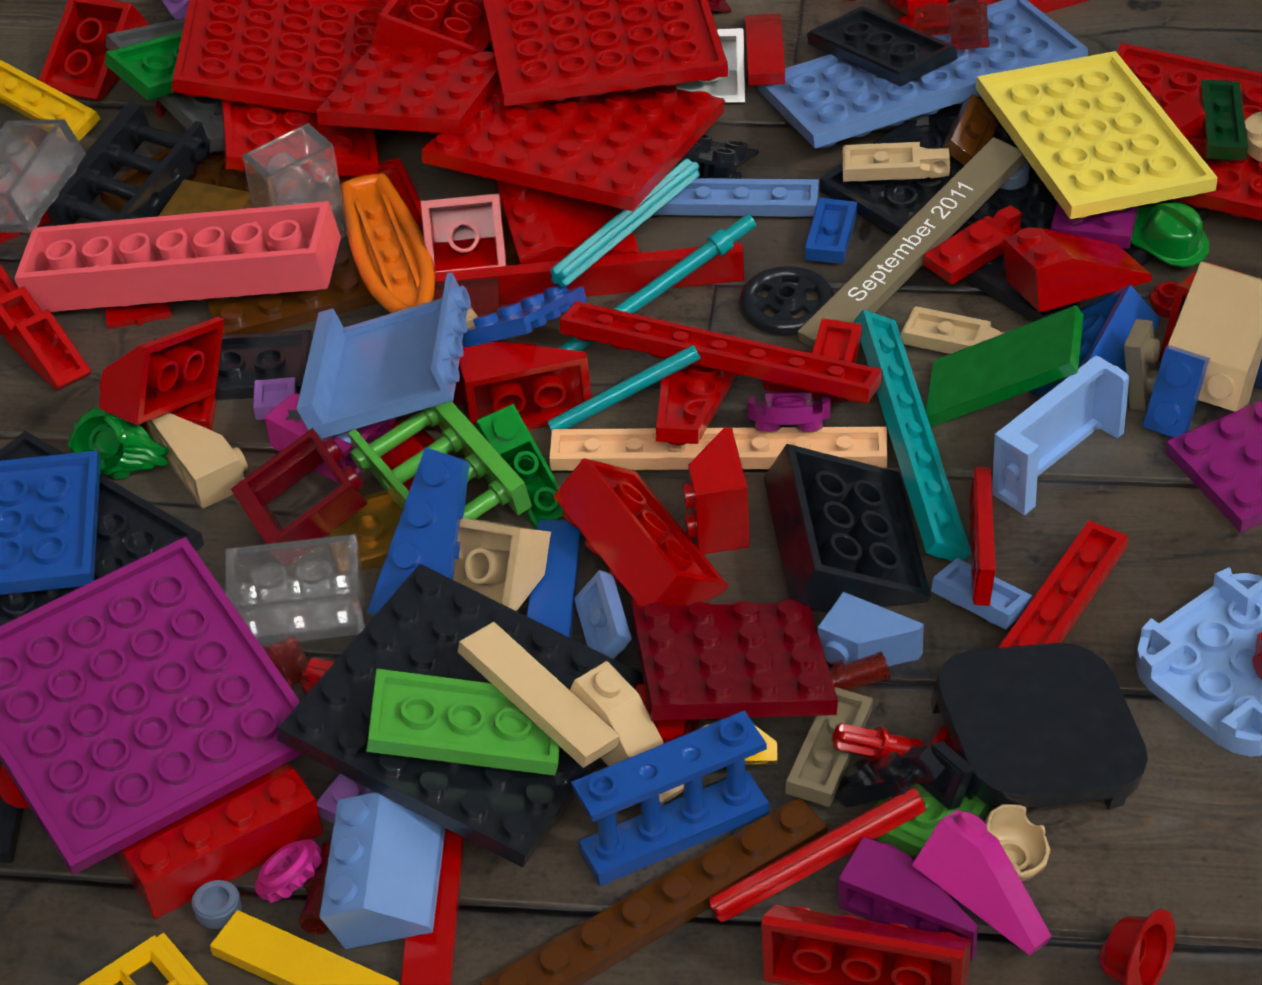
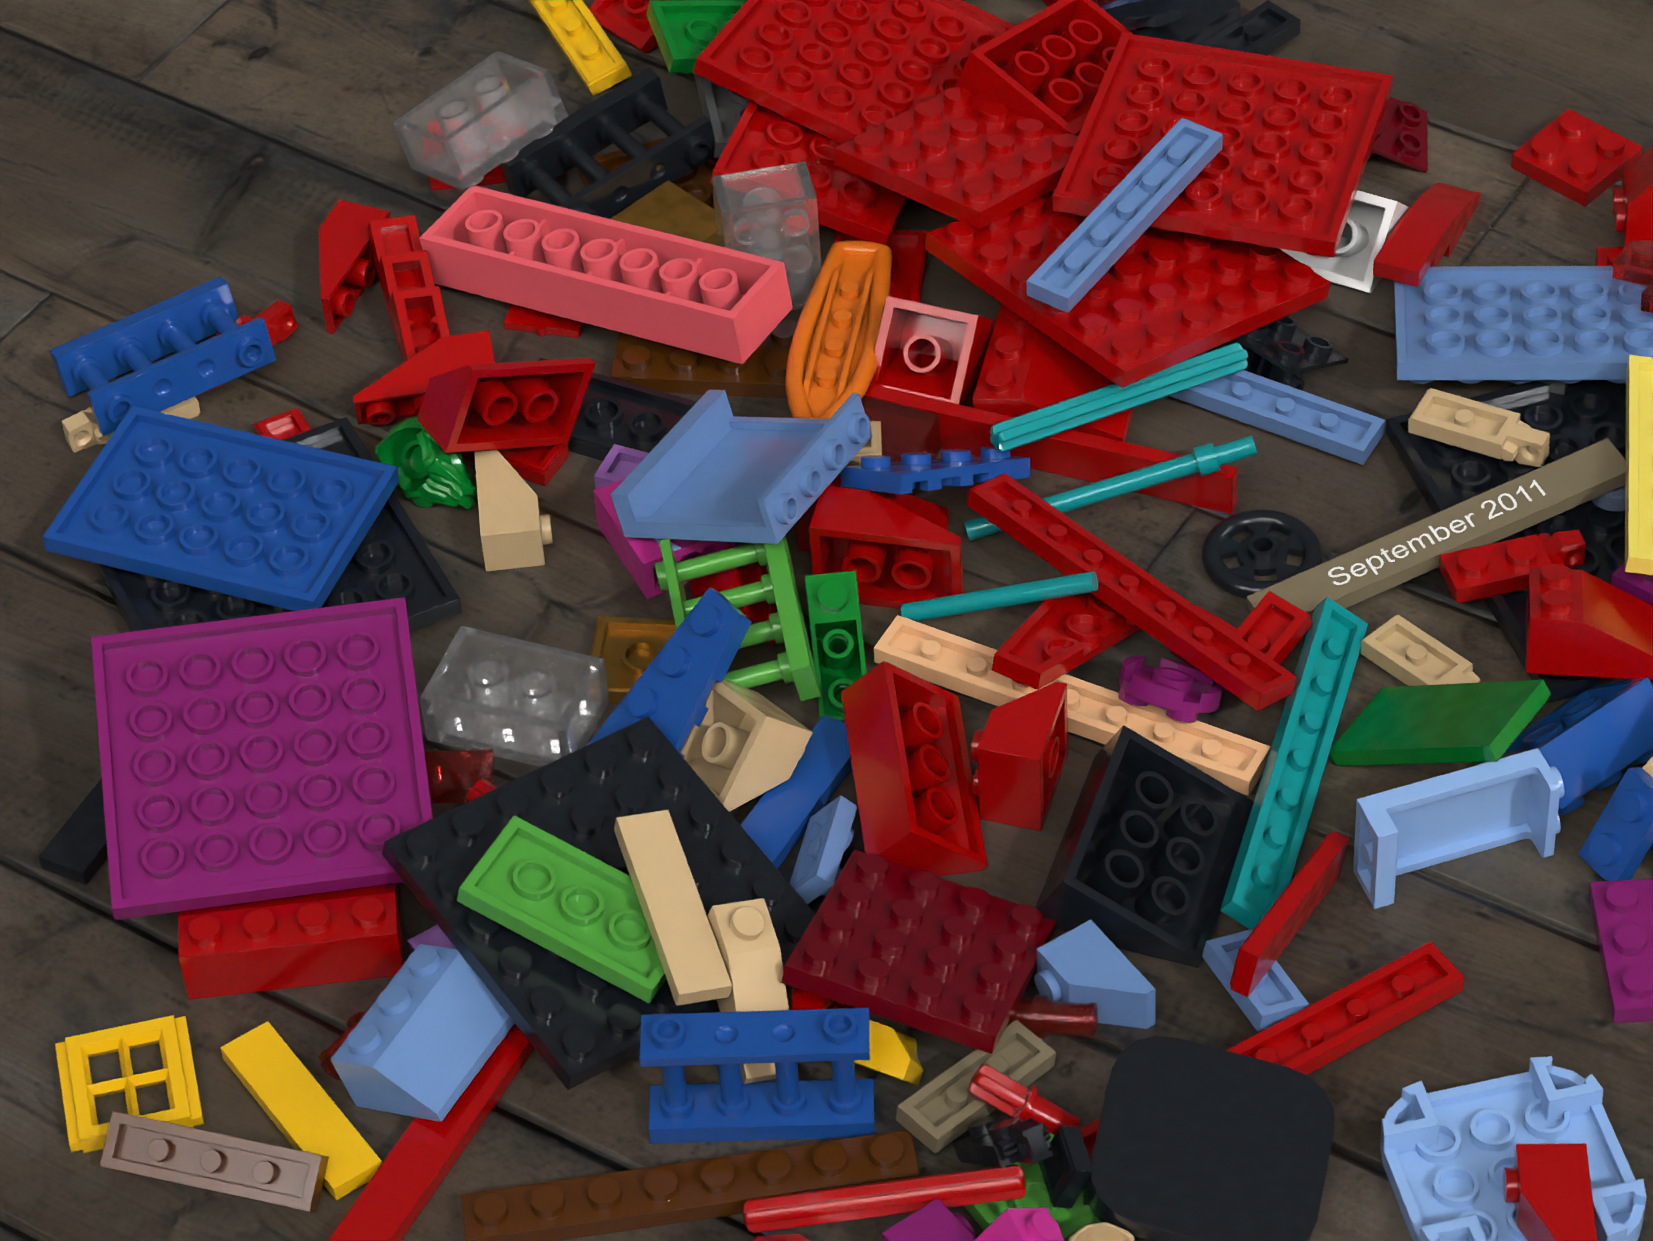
camera: 25 degrees right, 0 degrees up
sand blue tile [192,880,242,929] -> none
dark red window [231,428,368,565] -> none
dark pink gear [255,839,322,903] -> none
blue plate [805,198,857,264] -> none
black tile [807,6,958,87] -> none
reddish brown plate [942,94,999,166] -> none
dark tan plate [1124,319,1160,411] -> none
none -> red slope [353,330,495,426]
none -> medium blue plate [1026,118,1223,313]

